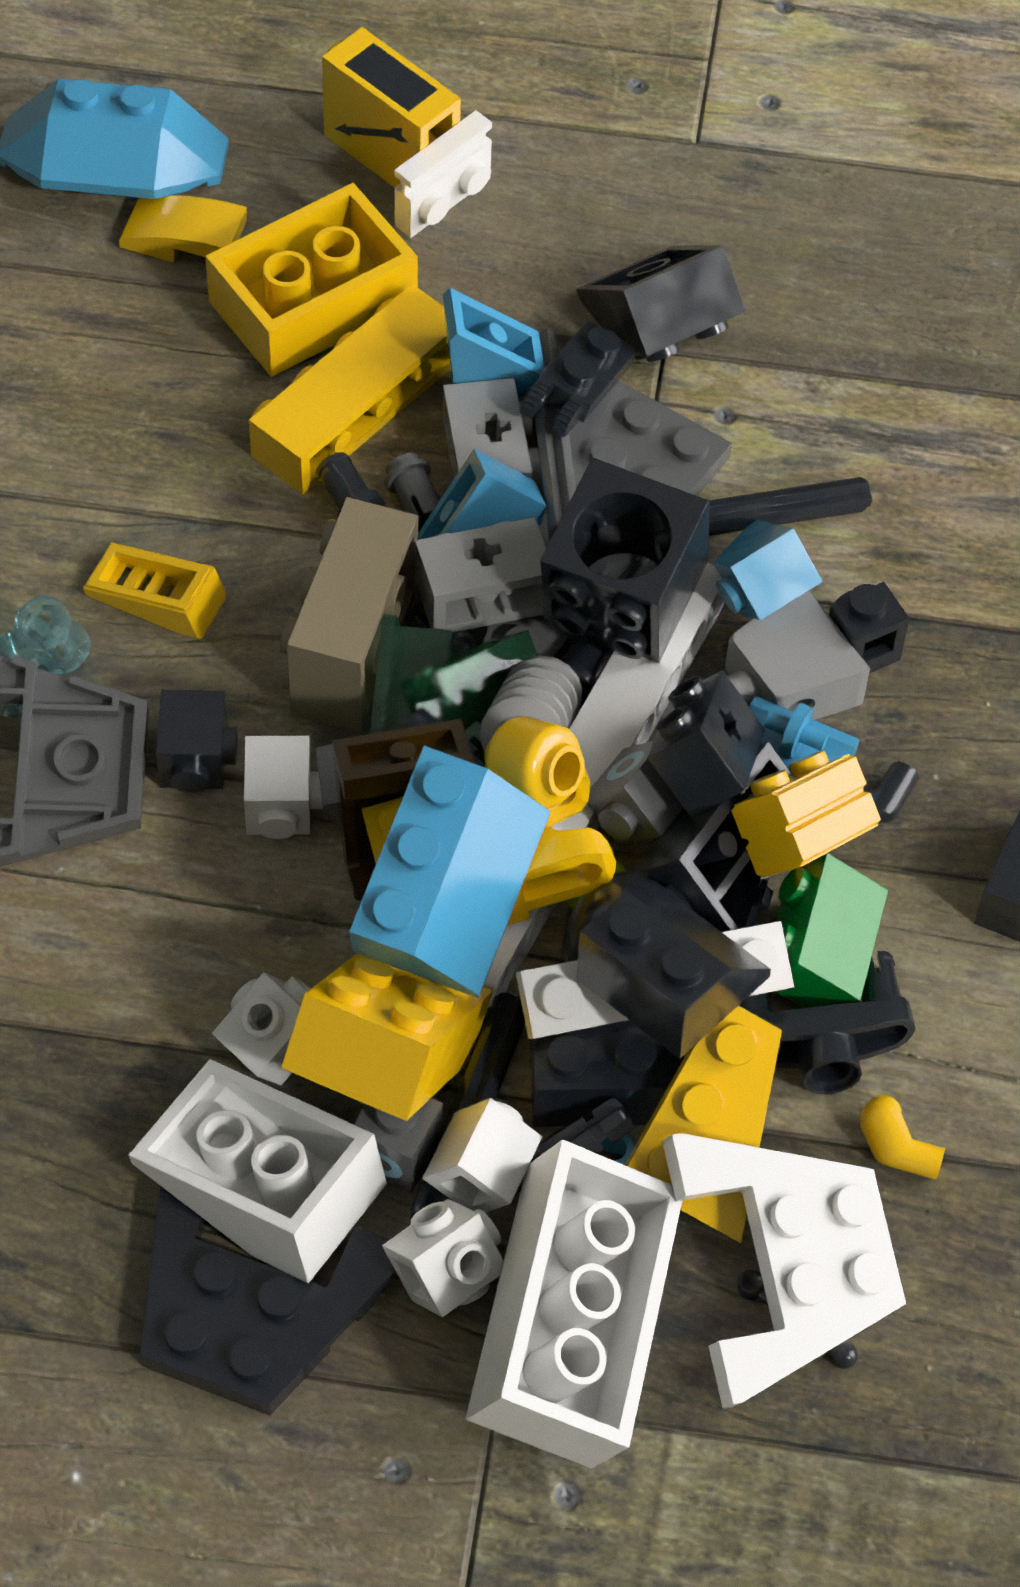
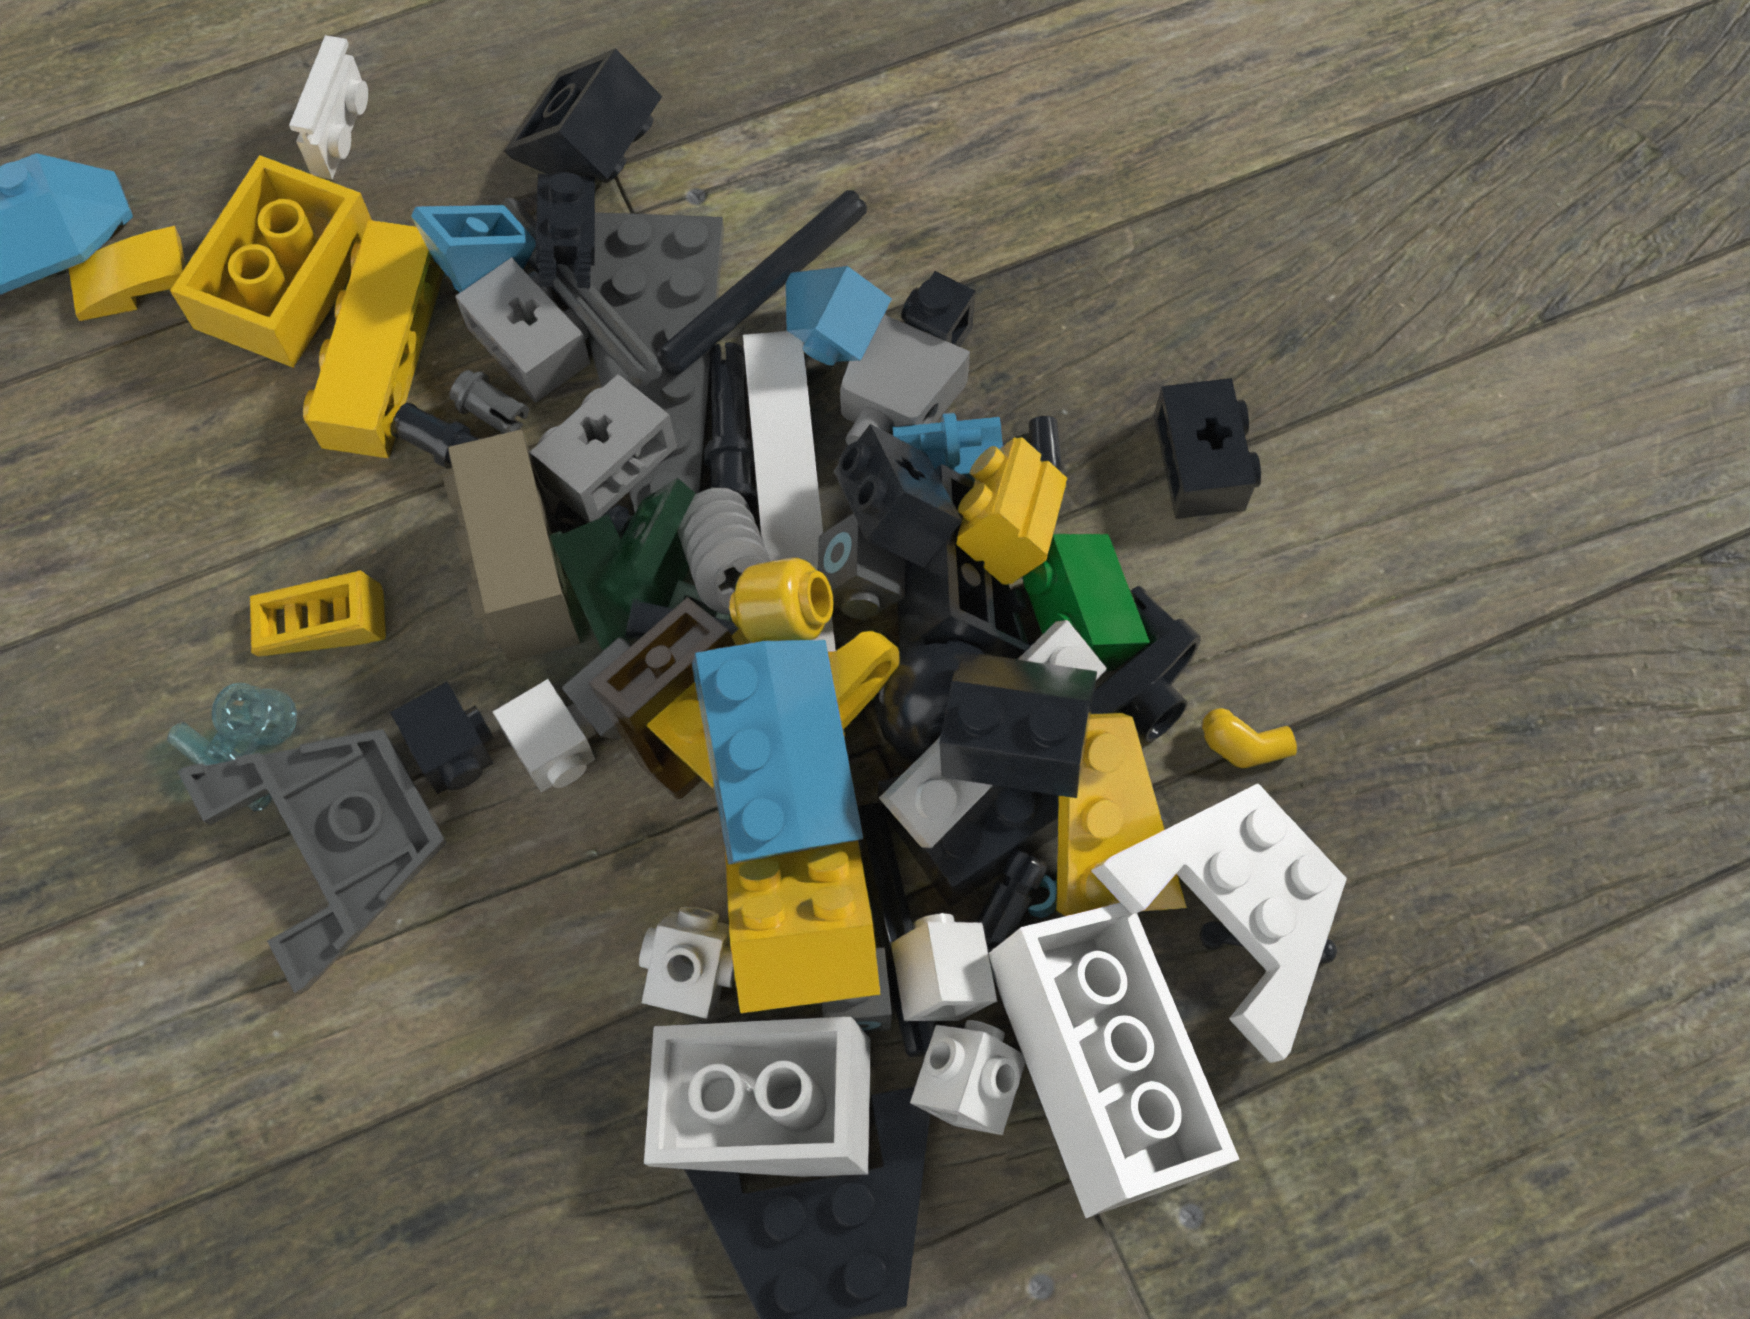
camera: 30 degrees left, 10 degrees up
yellow brick [322,27,461,188] -> none
dark azure slope [418,449,546,540] -> none
black brick [540,457,709,663] -> none

